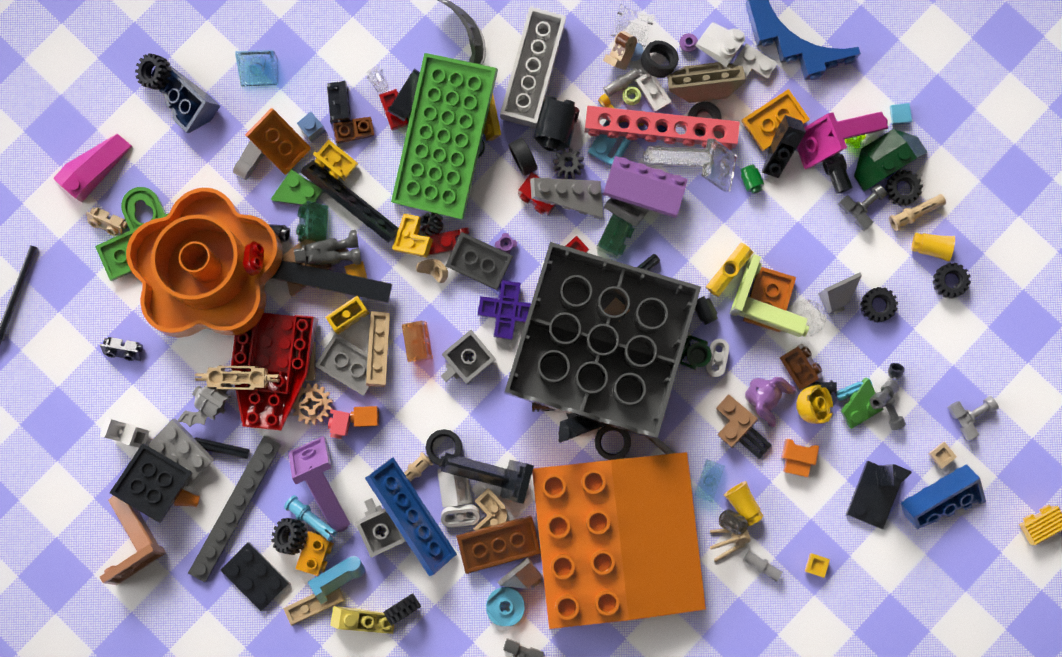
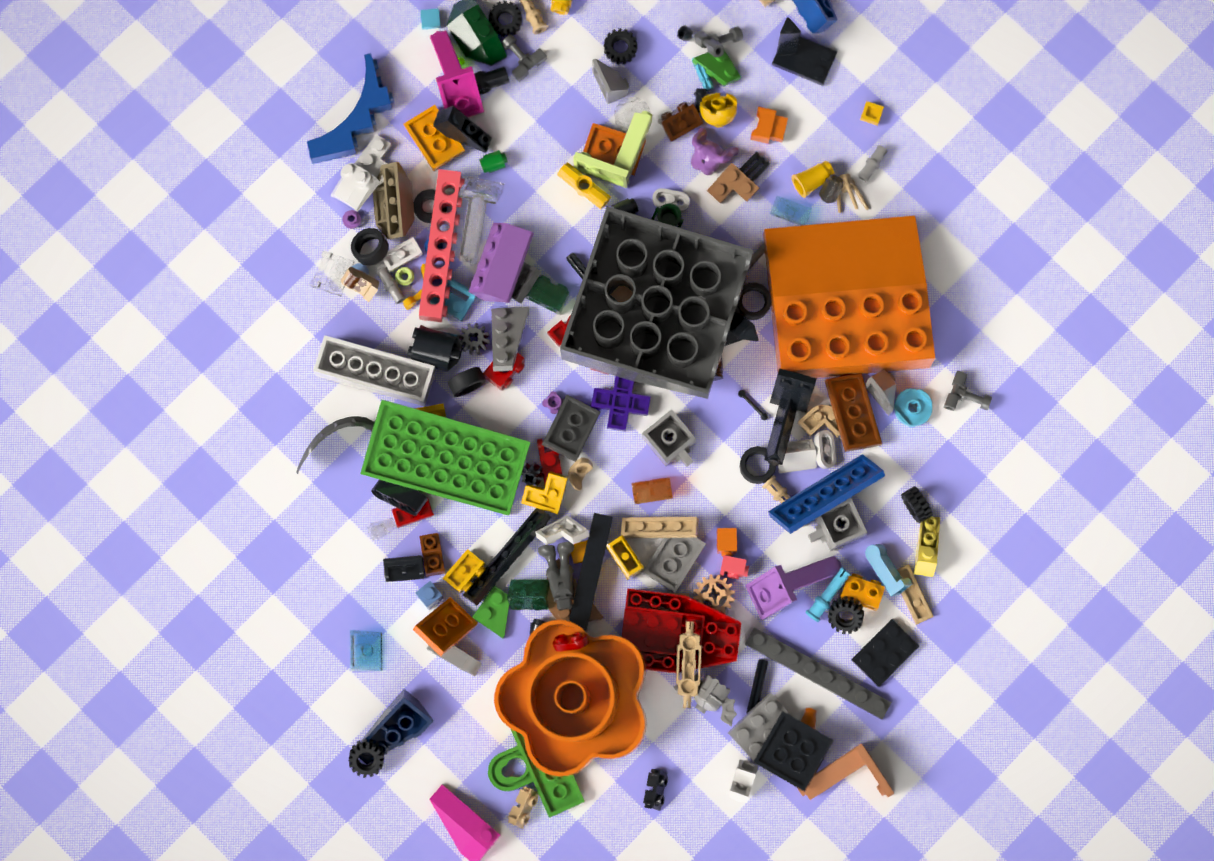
camera: 90 degrees left, 5 degrees down
none -> white plate [535,515,589,545]
none -> black hinge [738,390,768,421]

